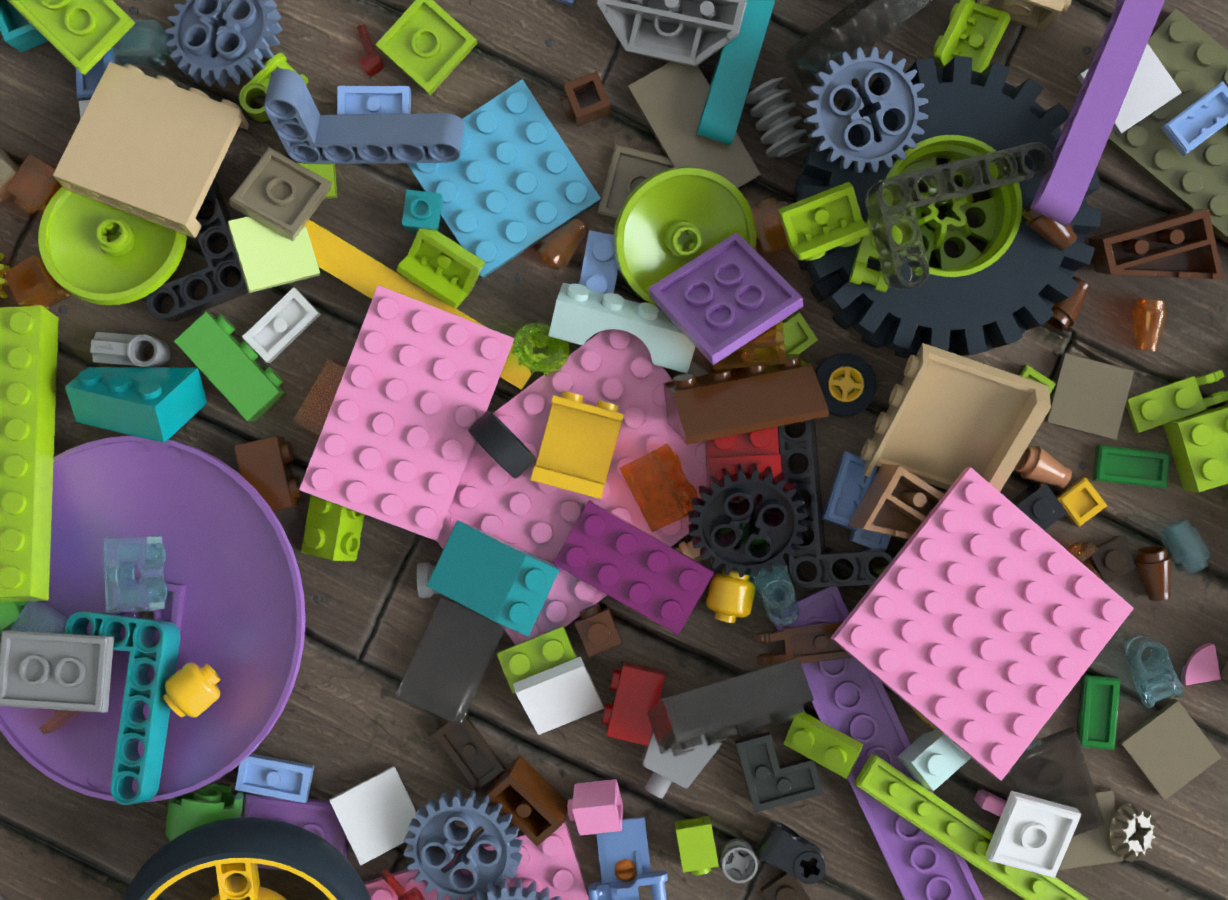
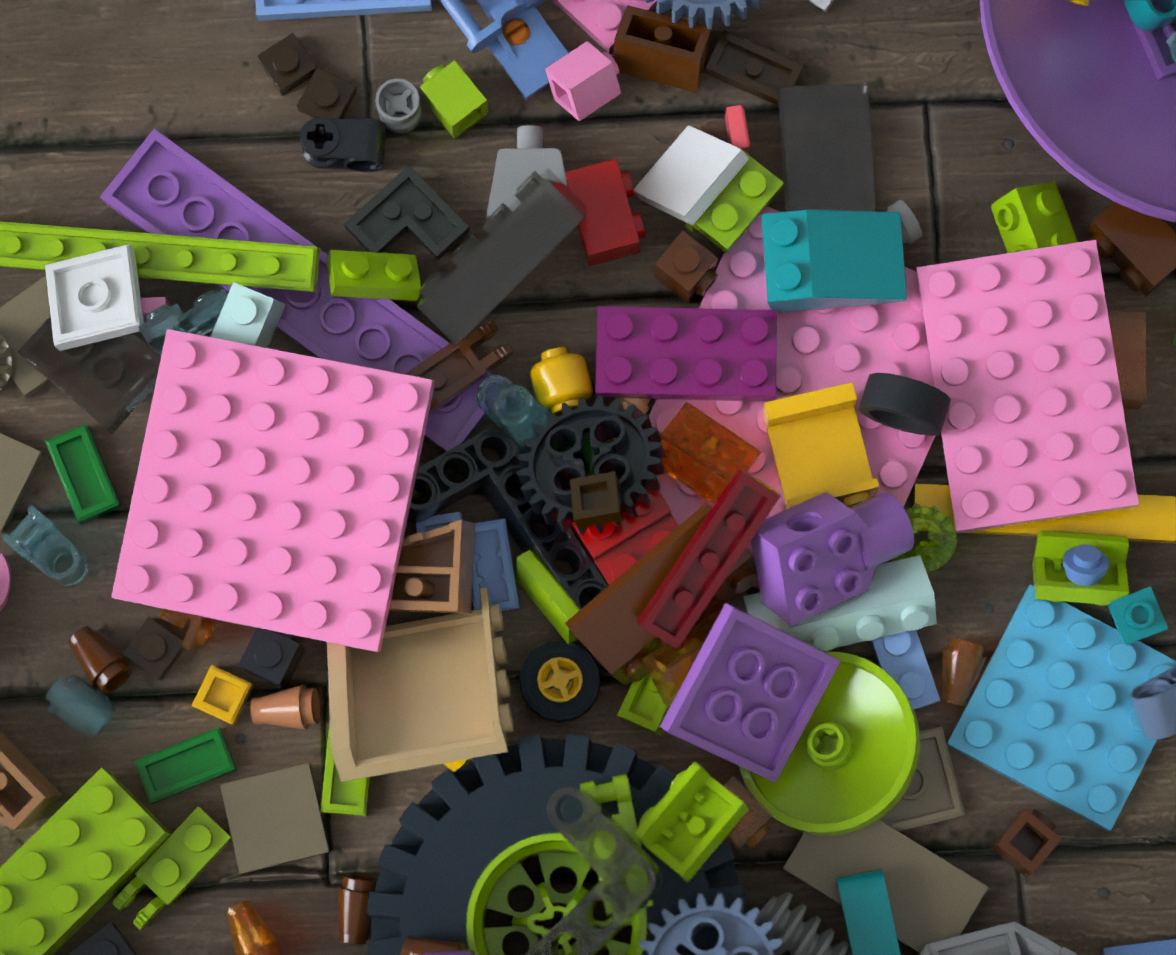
camera: 155 degrees right, 10 degrees down
none -> clear light blue plate [138,289,228,352]
none -> lime tile [516,550,581,645]
none -> dark brown plate [570,471,623,528]
none -> dark red plate [637,468,781,649]
none -> coral tile [725,105,750,155]
none -> medium lavender brick [751,492,914,626]
none -> medium blue plate [1063,545,1109,586]

